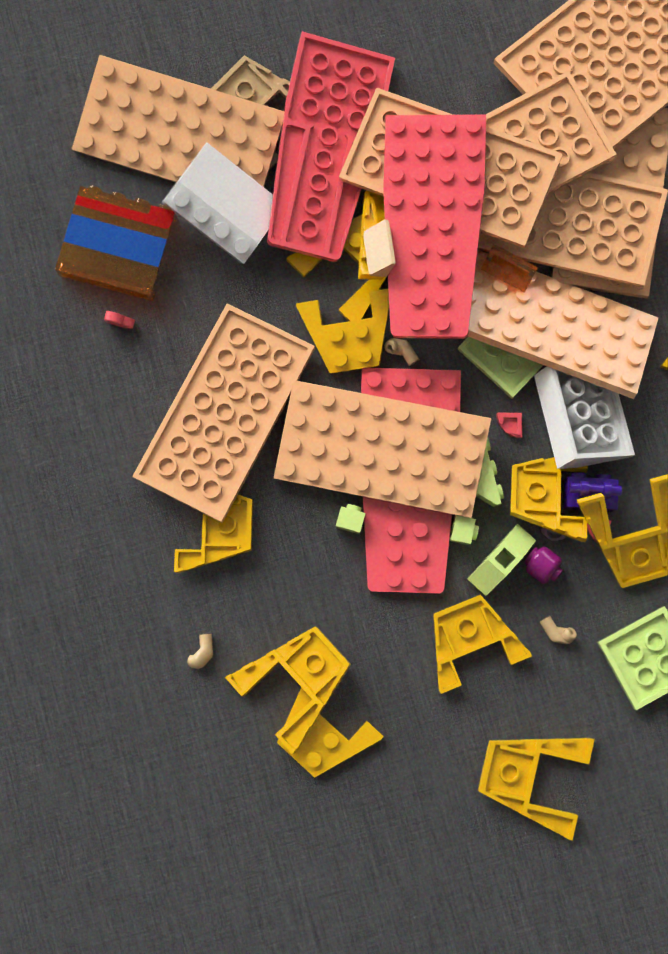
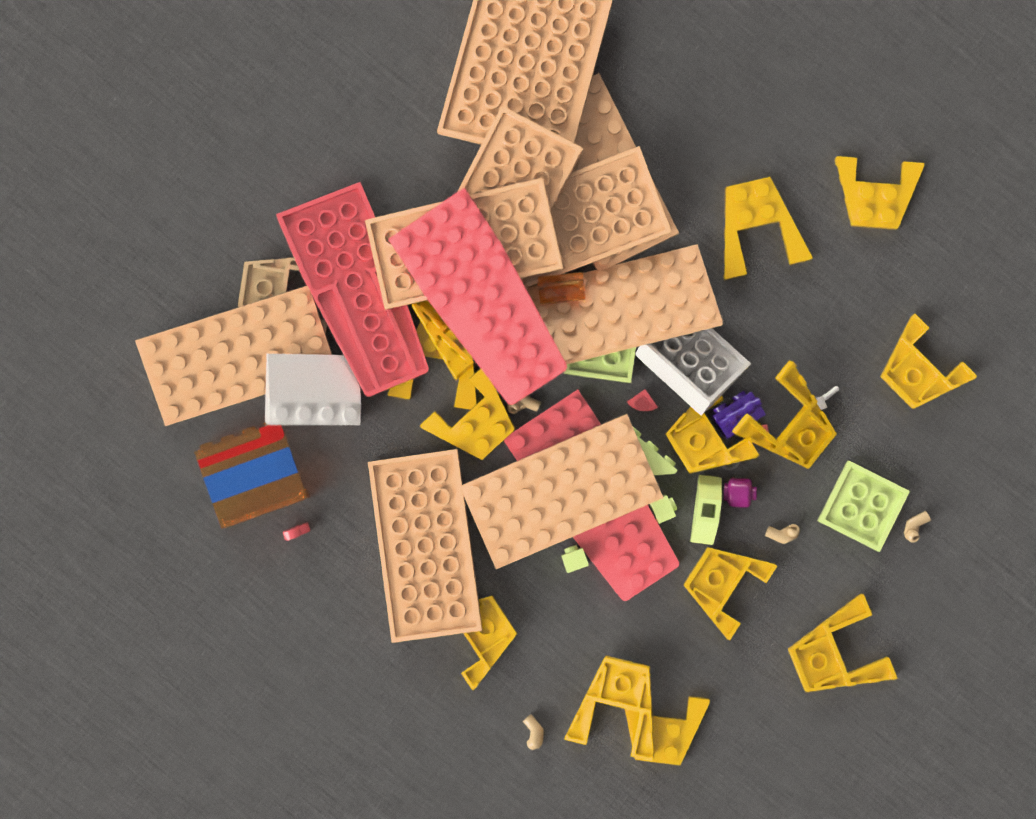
camera: 30 degrees left, 5 degrees up
slope [363,220,396,277] -> none

